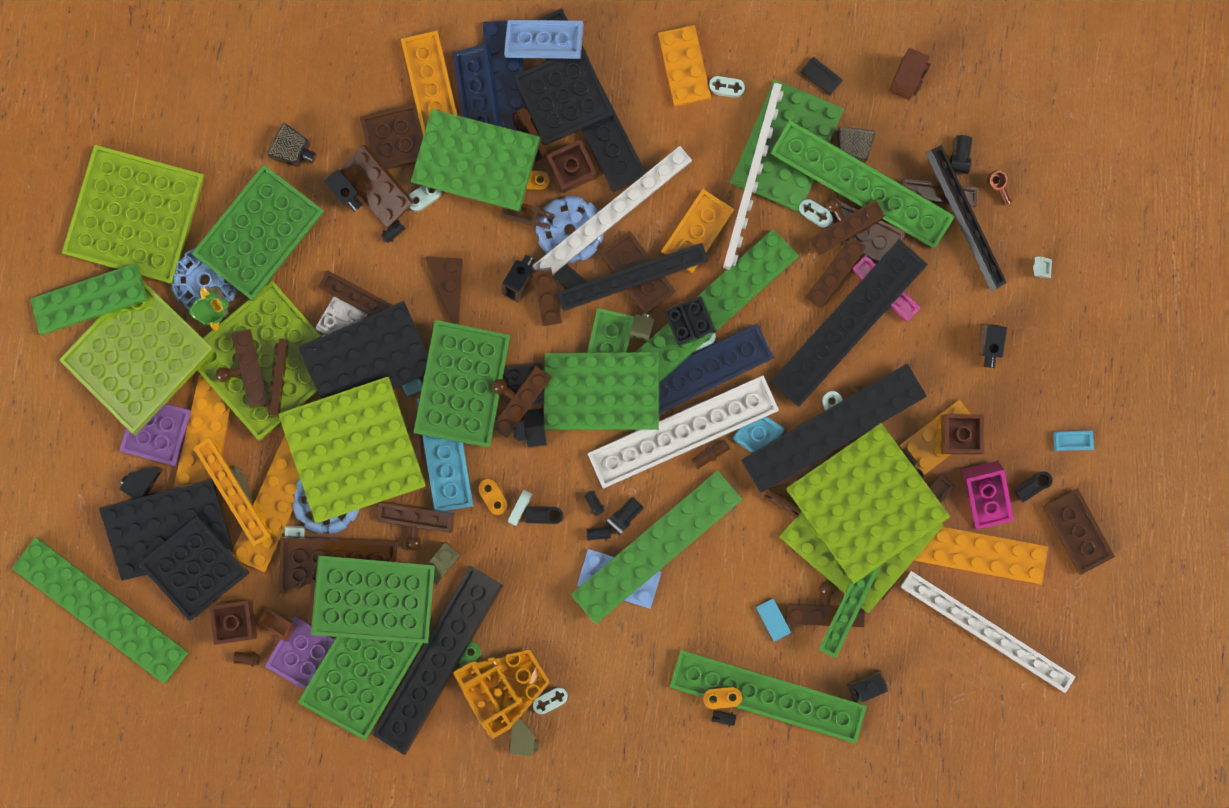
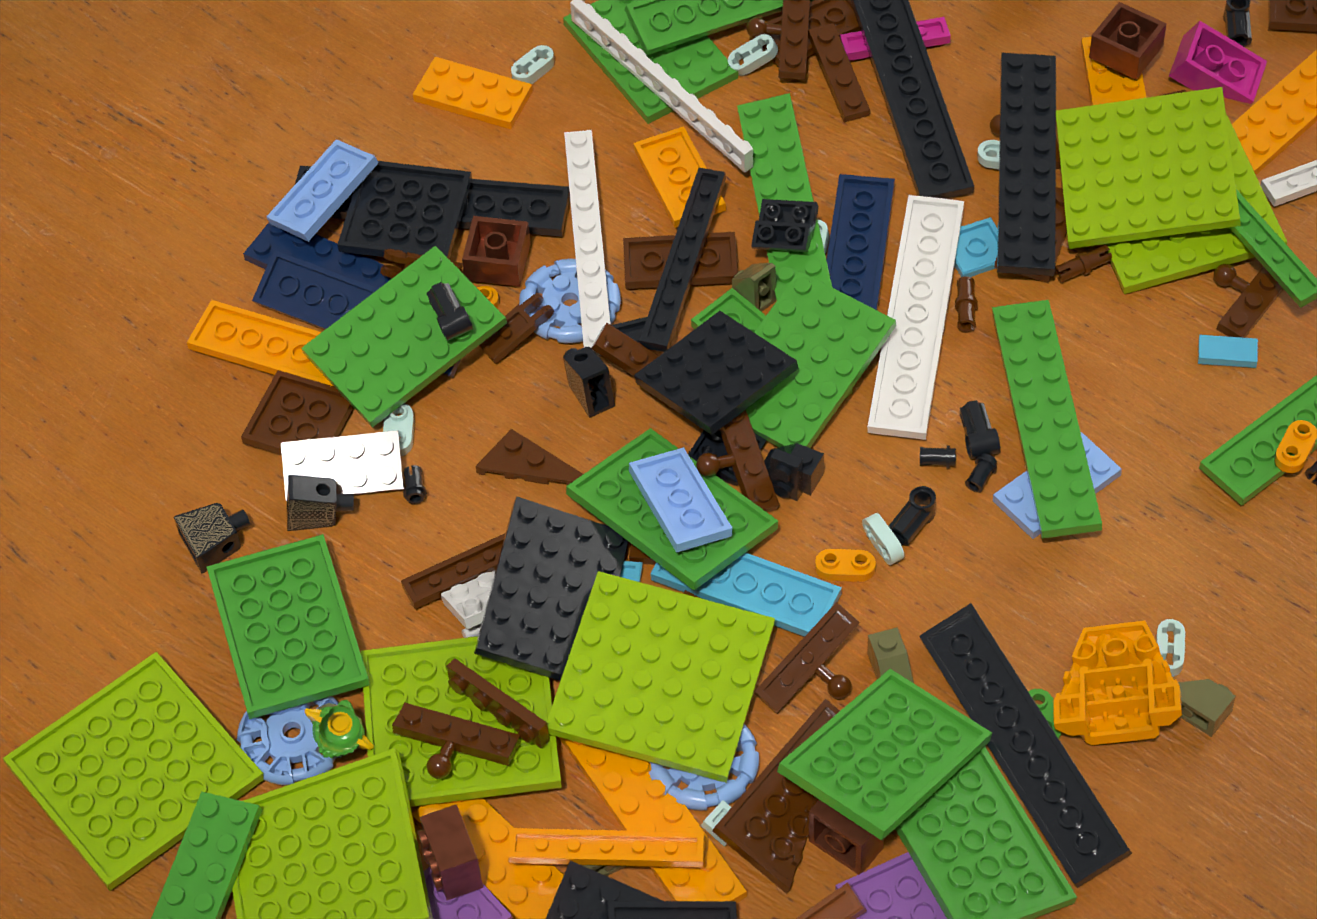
camera: 55 degrees left, 30 degrees down
none -> copper brick [417,804,483,900]
none -> black piece [426,282,473,341]
none -> light blue plate [629,447,732,553]
none -> black plate [634,311,799,435]

